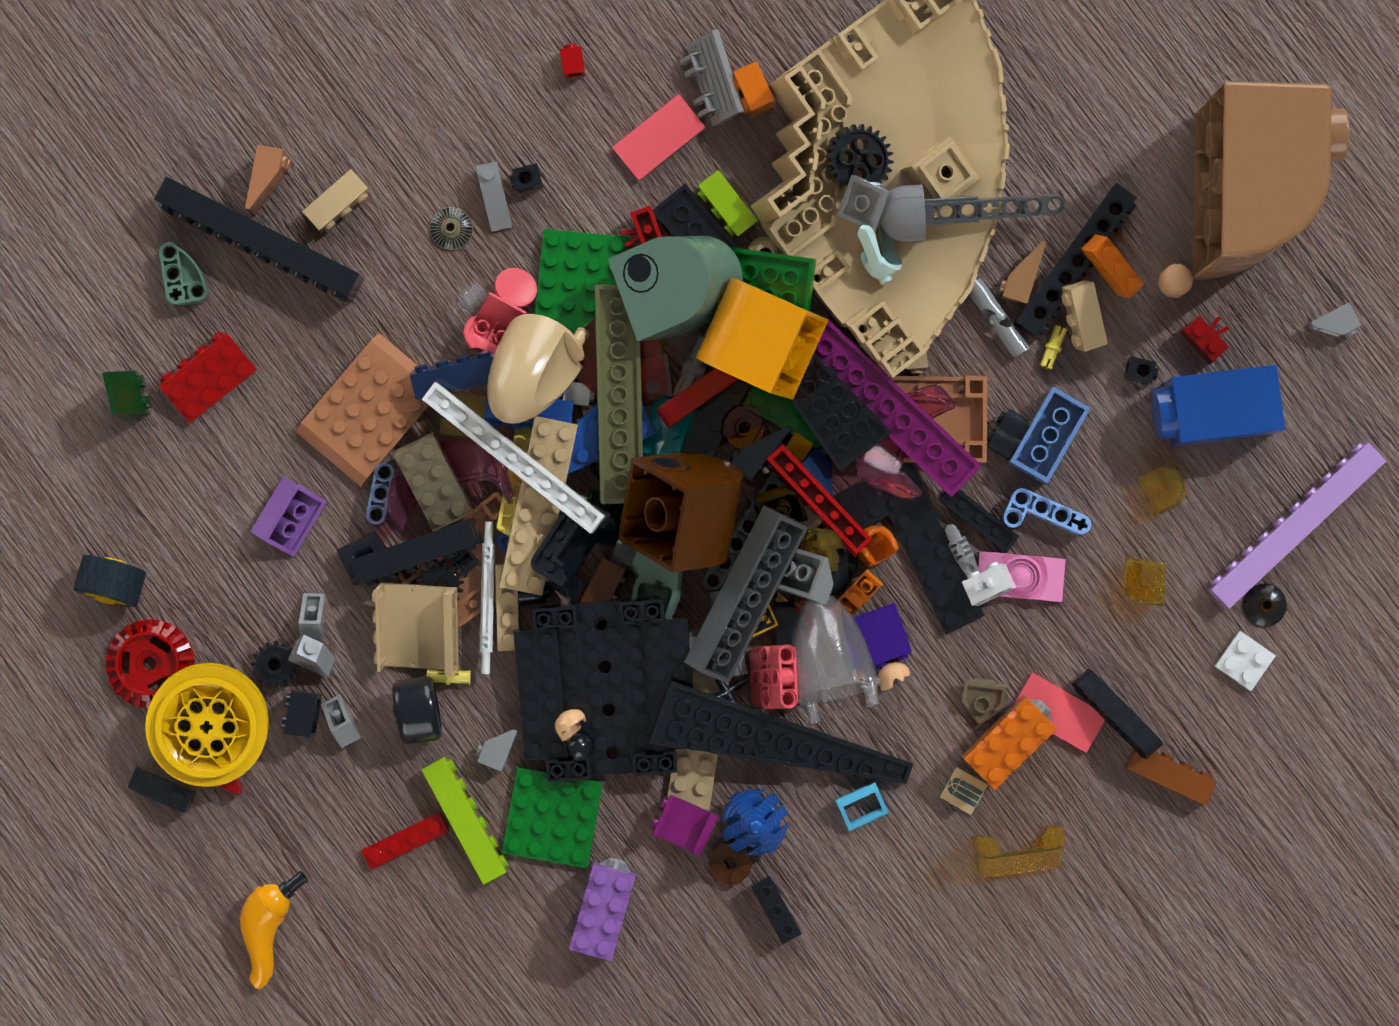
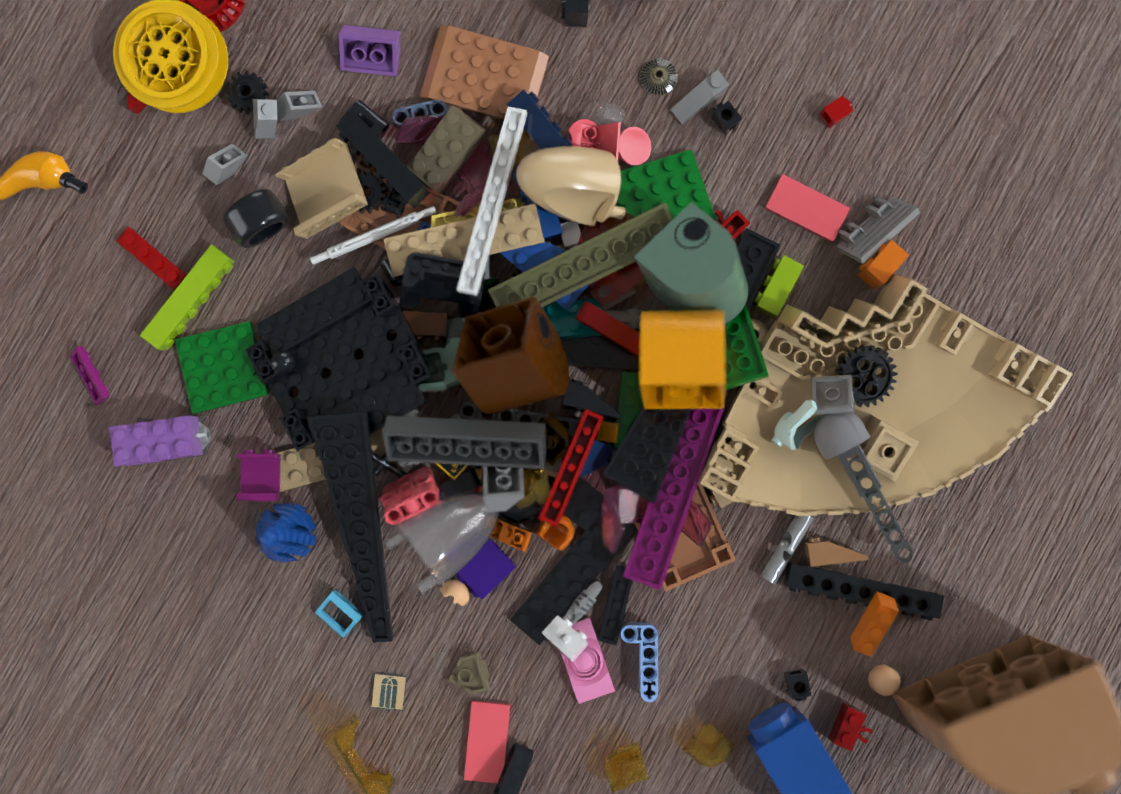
camera: 65 degrees right, 0 degrees up
black slope [128,767,197,813] -> none
black brick [281,690,322,738] -> none
light yellow pin [427,669,471,685] -> none
light grey slope [475,729,519,771] -> none
tan plate [494,564,519,651] -> none
light nougat hair [554,709,586,741] -> none
reddish brown plate [708,841,752,885] -> none
reddish brown plate [720,405,764,449] -> none
black brick [750,875,801,945] -> none
orange piece [961,695,1057,790] -> none
black brick [987,408,1031,460] -> none
medium blue brick [1008,387,1091,485] -> none
light yellow pin [1039,325,1067,370] -> none
tan brick [1062,280,1108,352] -> none
none -> magenta plate [69,346,109,405]

